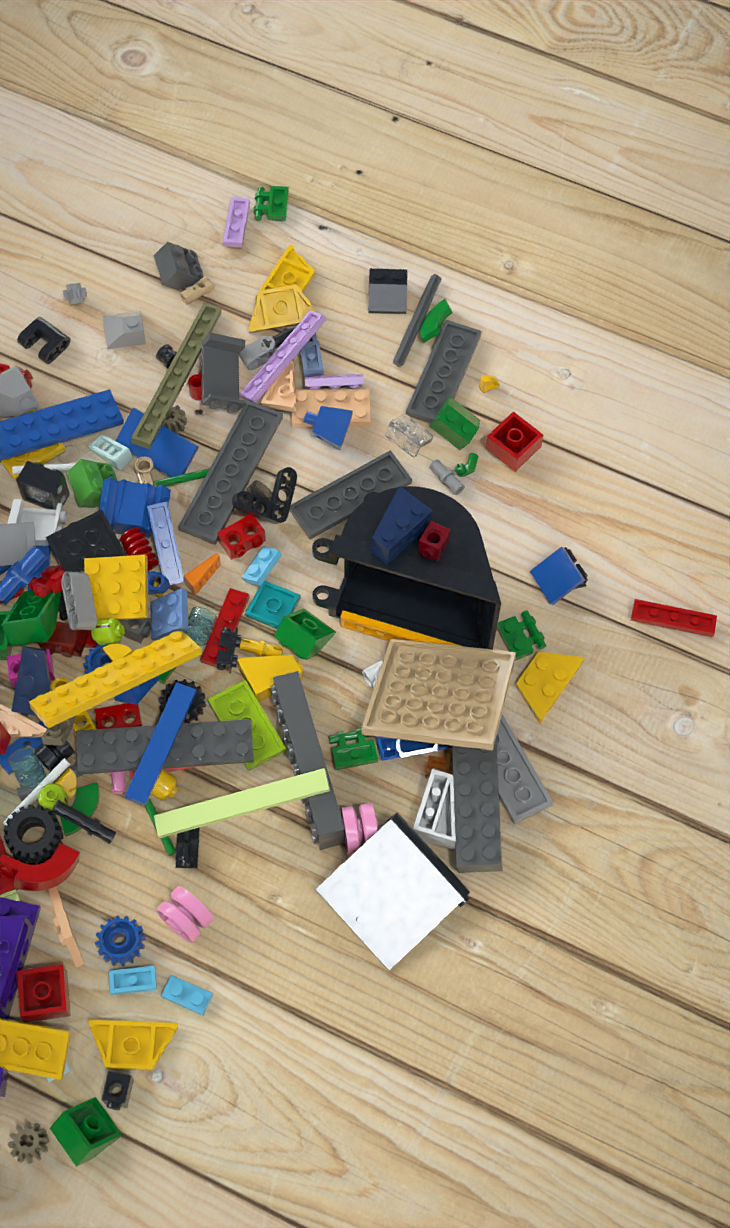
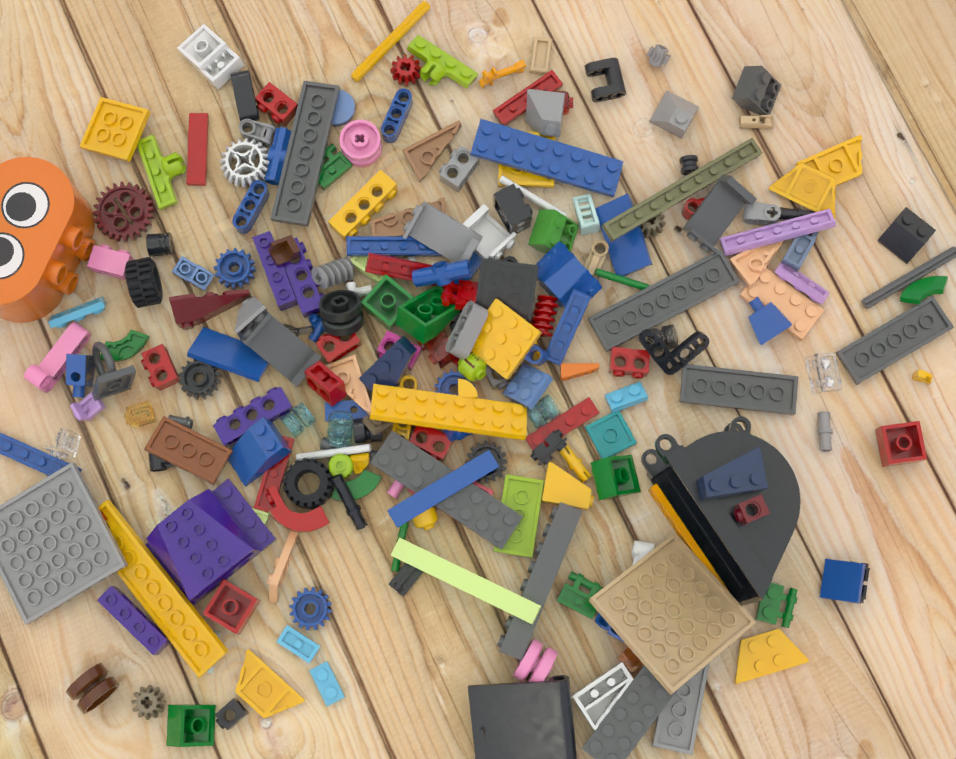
camera: 40 degrees right, 15 degrees up
bright pink wheel [156,886,214,944] -> none
lavender plate [223,197,250,248] -> none
green plate [253,186,289,221] -> none
green slope [429,396,480,450] -> none
green arm [455,453,479,477] -> none
red plate [630,599,717,637] -> none

